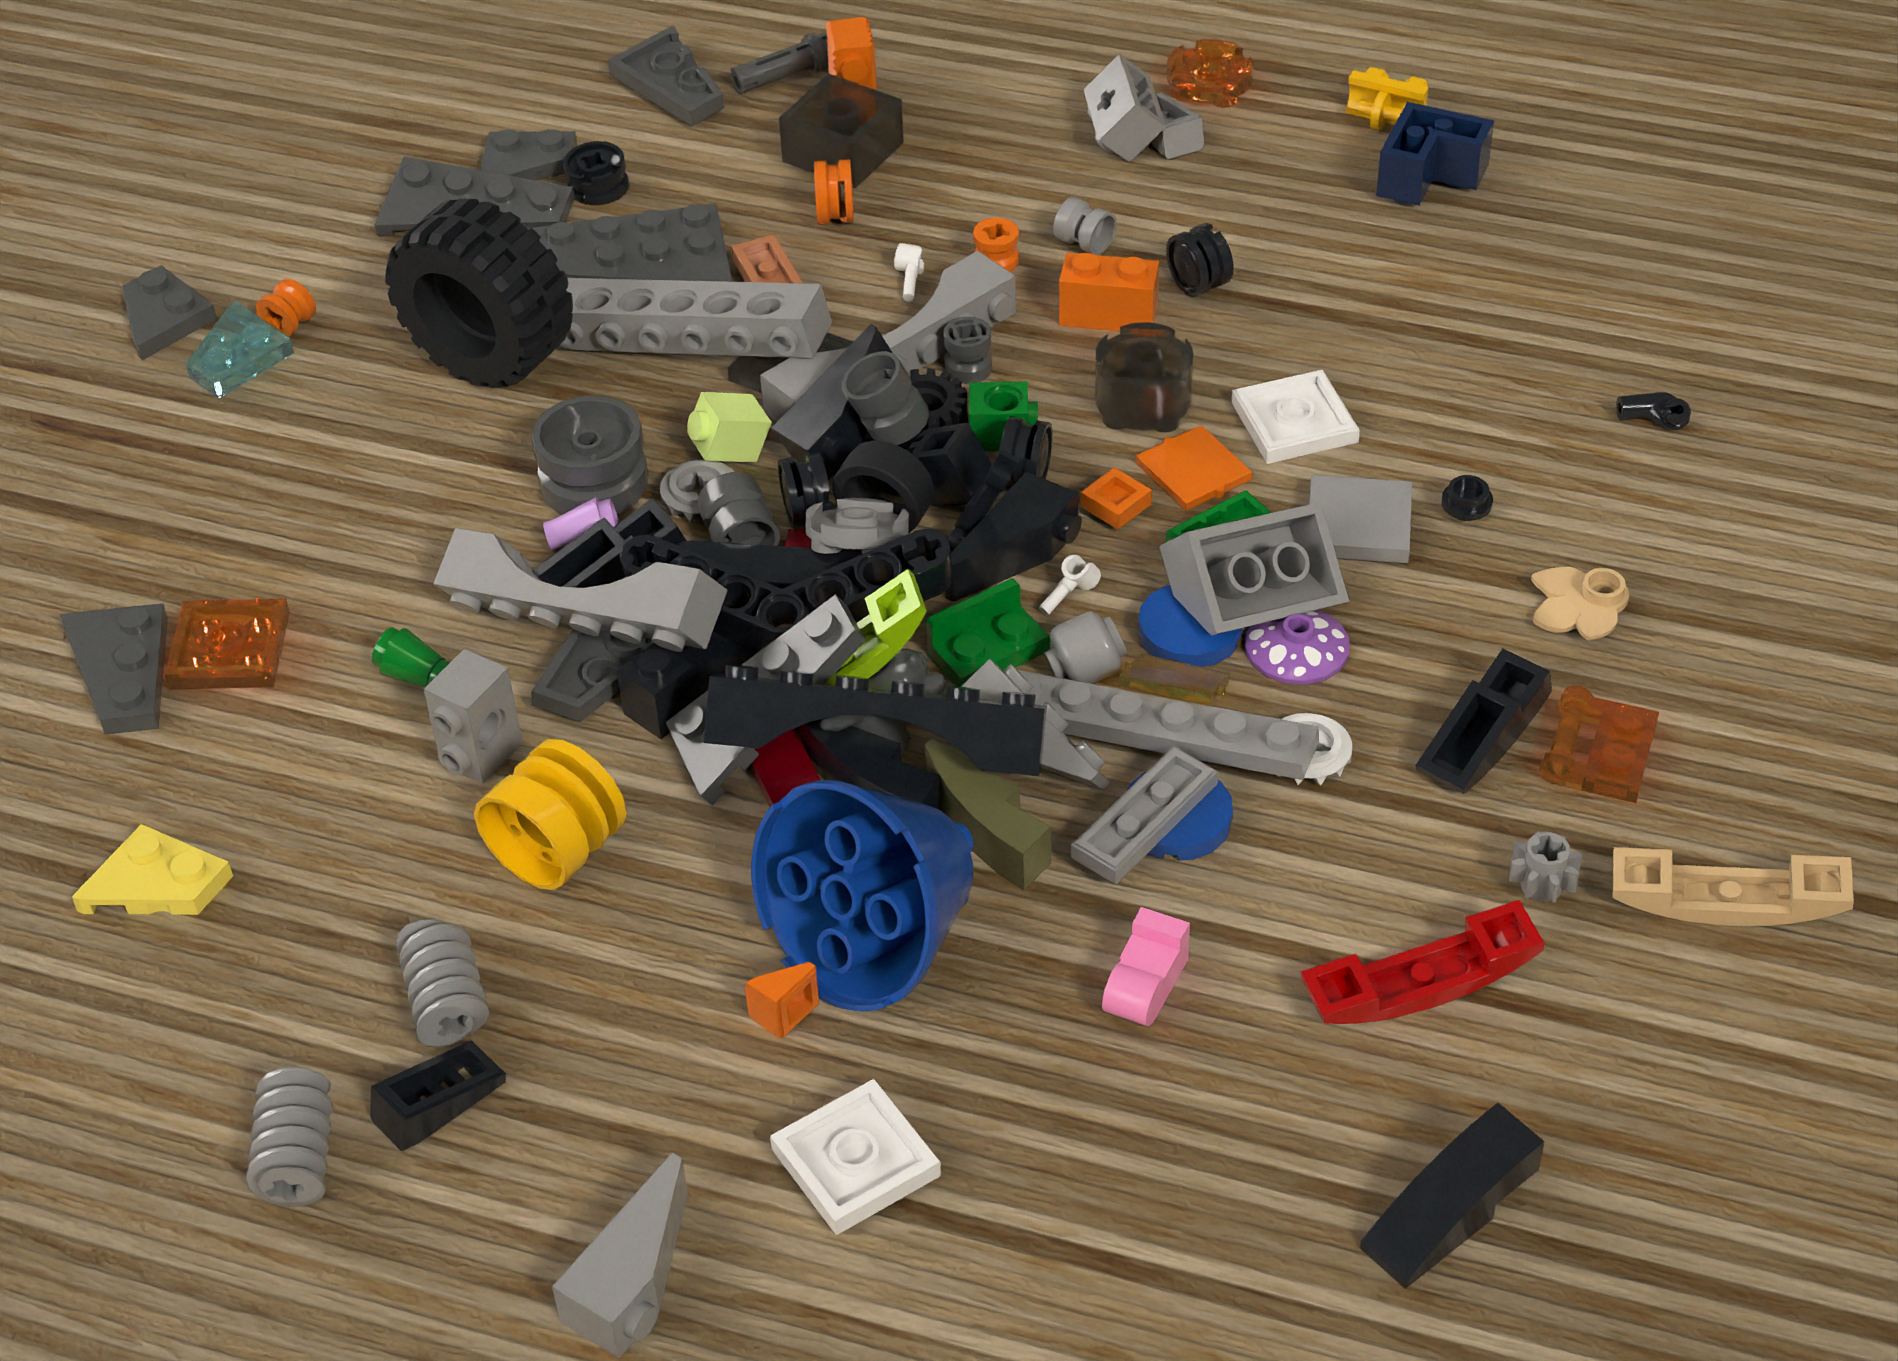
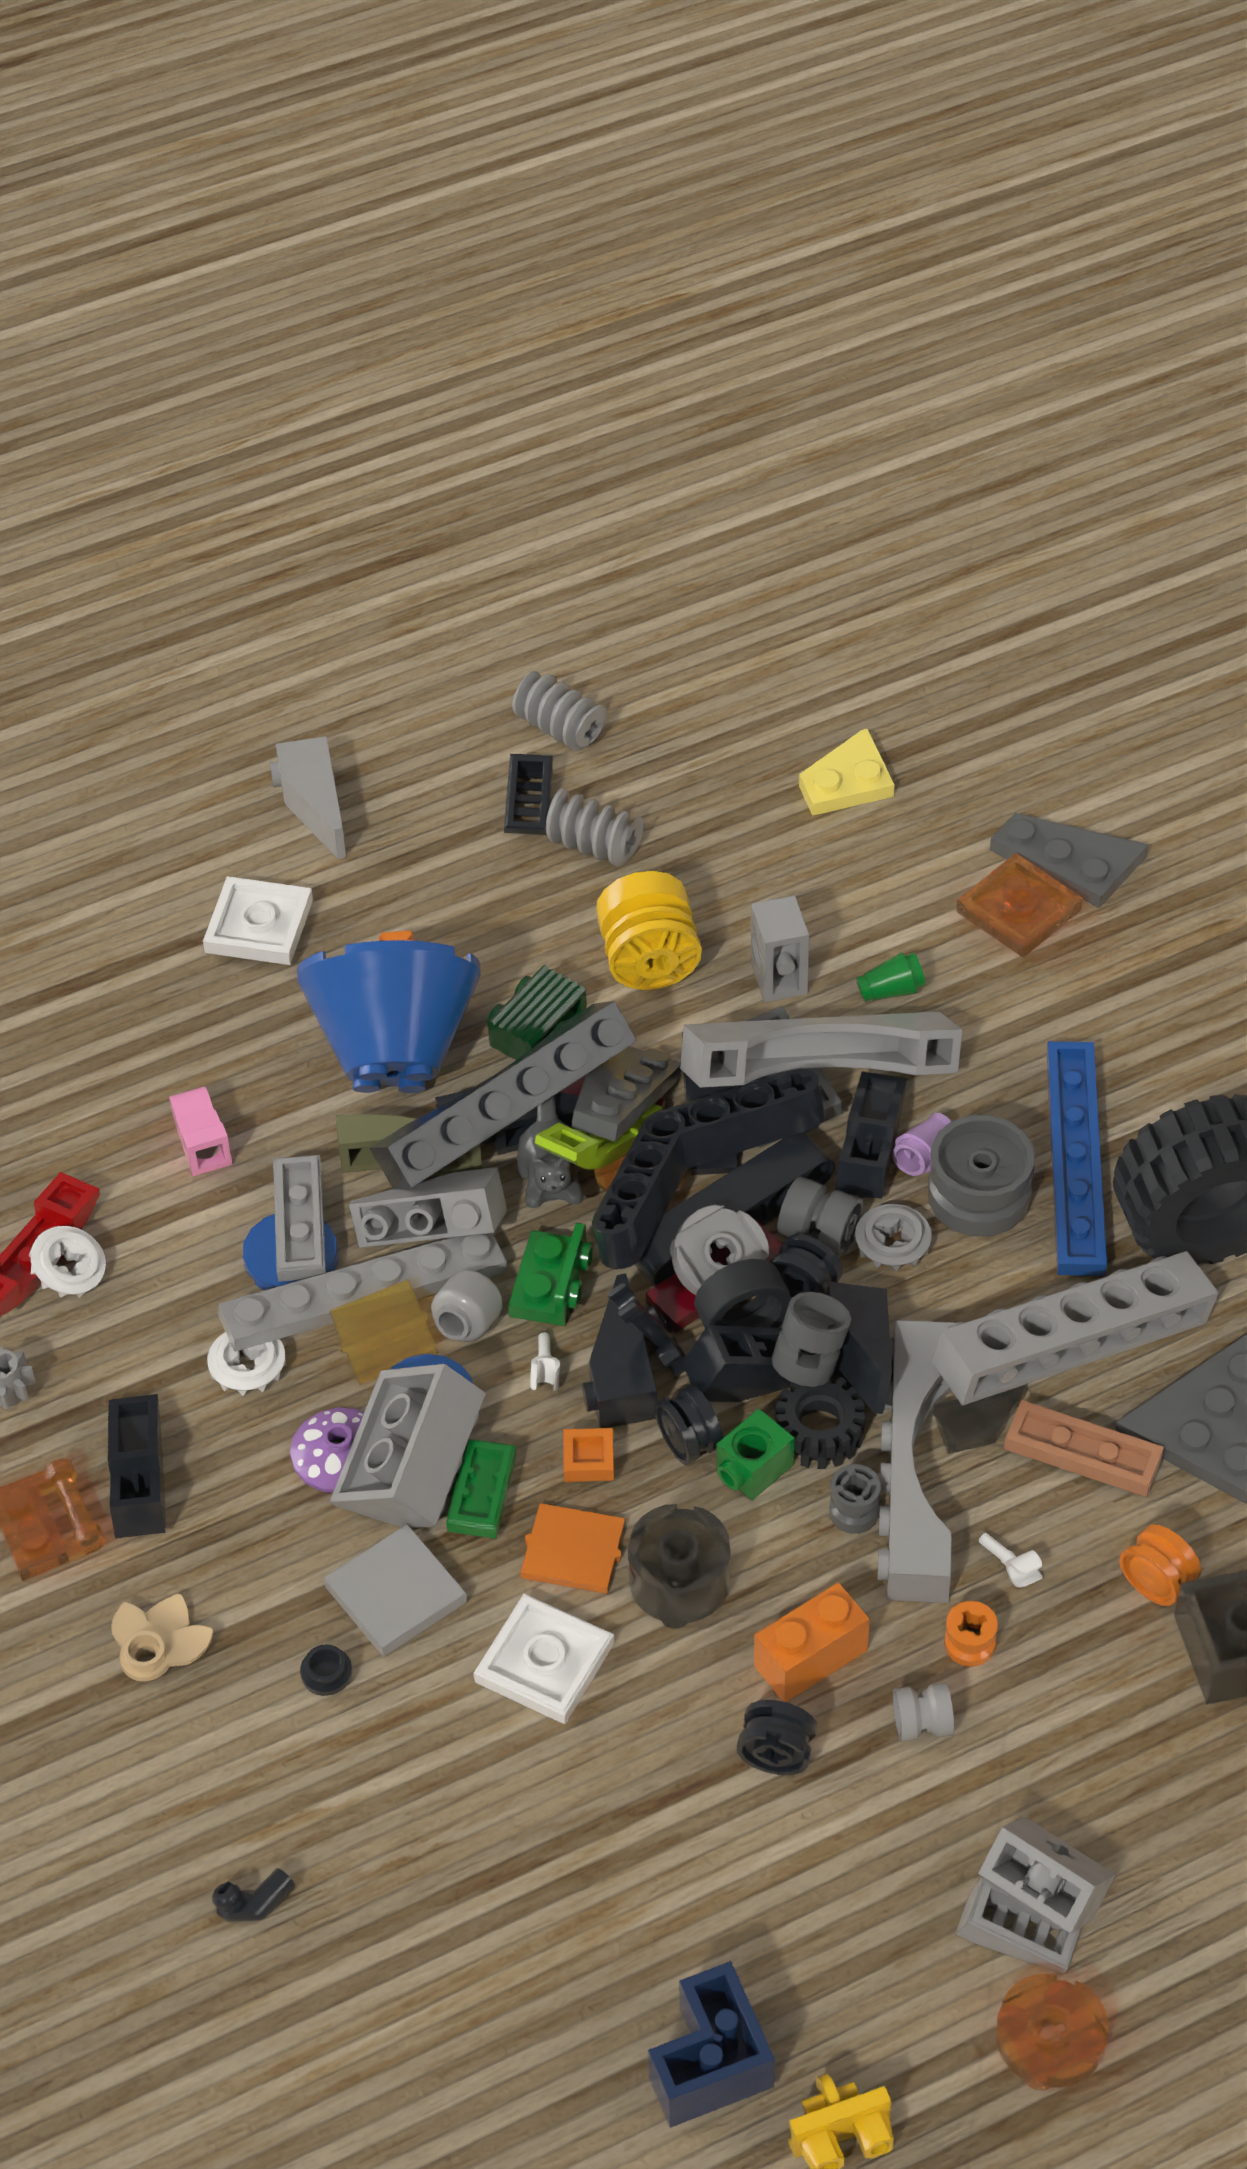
camera: 135 degrees right, 5 degrees up
yellowish green brick [686,392,772,462] -> none
none -> white gear [29,1226,106,1298]
none -> dark green brick [487,965,587,1060]
none -> blue plate [1046,1041,1107,1276]

